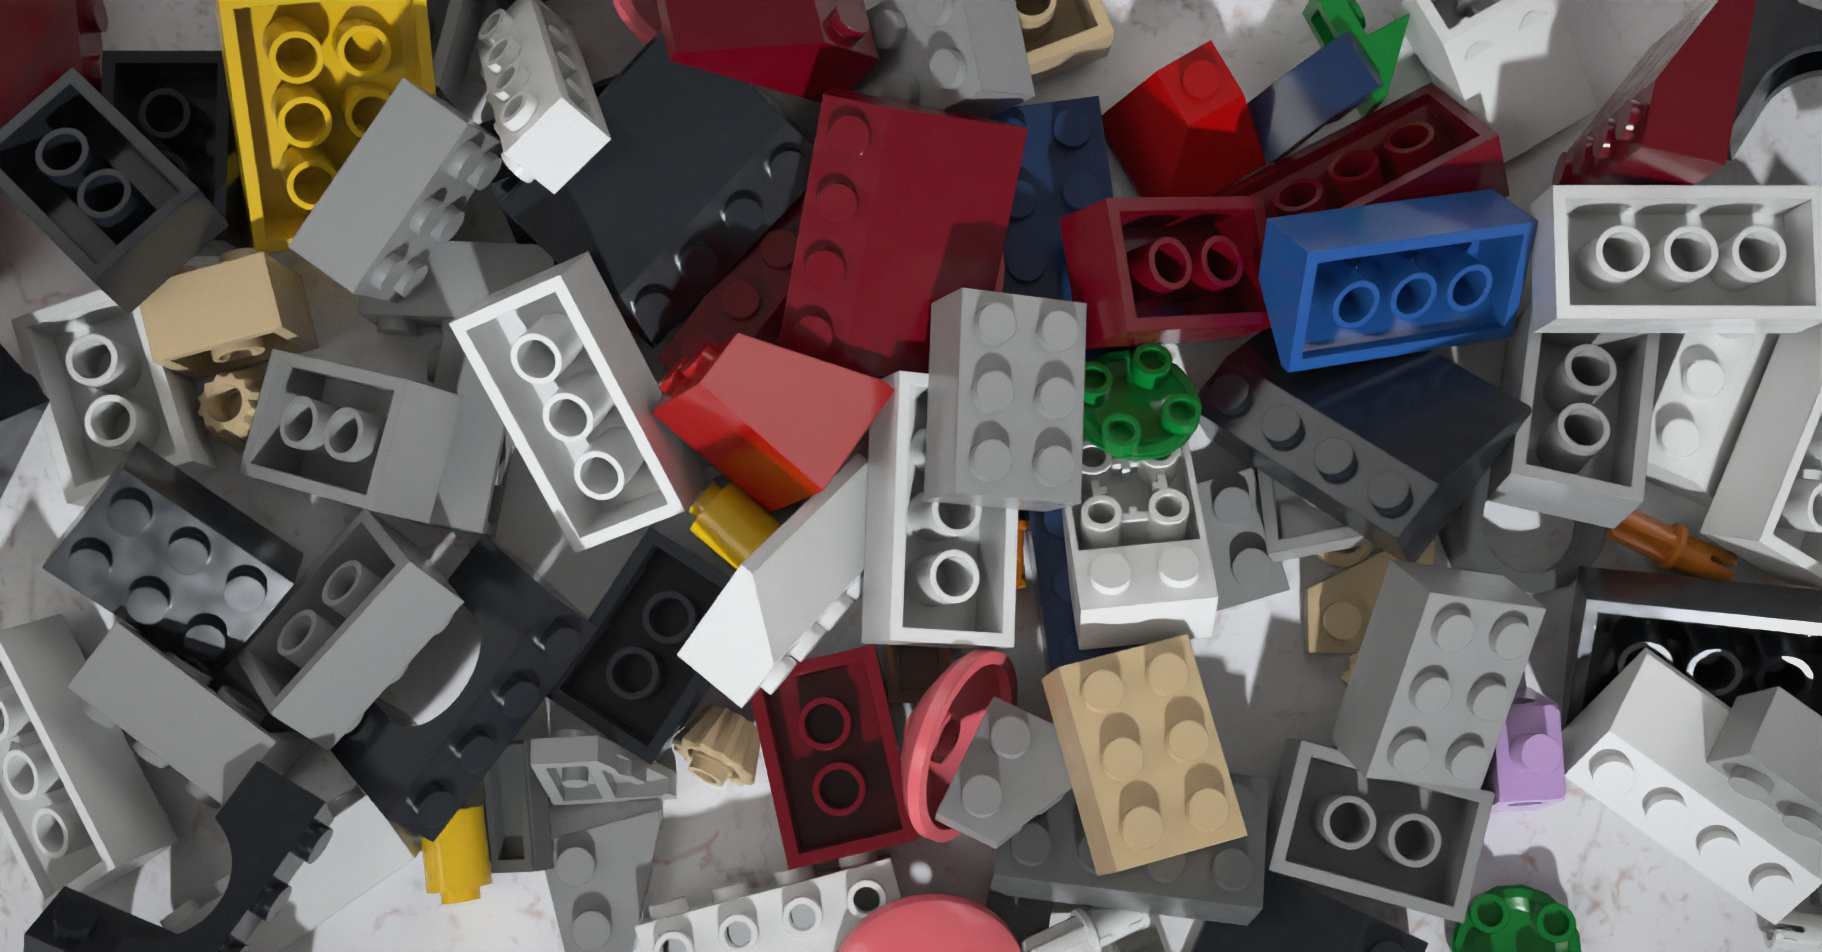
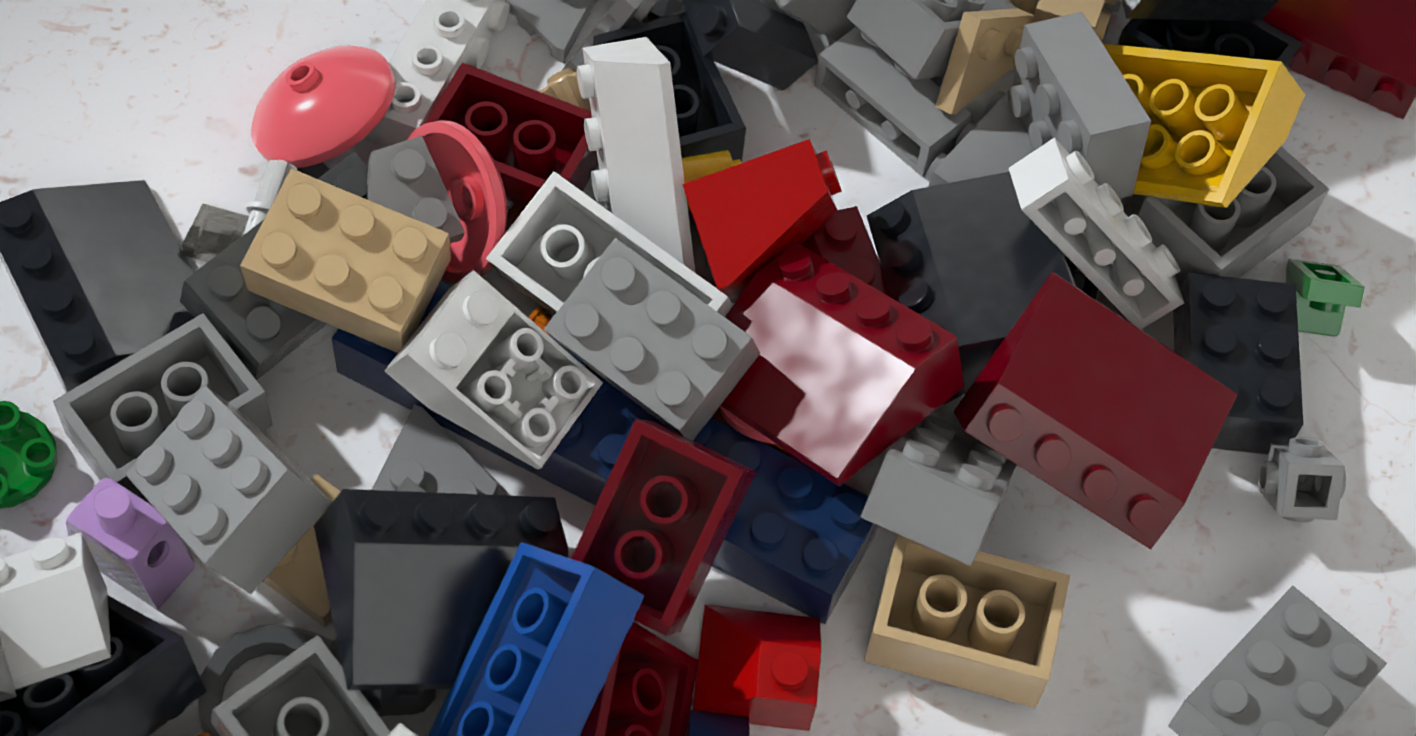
camera: 120 degrees right, 25 degrees down
white brick [449,251,708,553] -> none
green dish [1083,342,1202,461] -> none
none -> tan wing [935,8,1034,115]

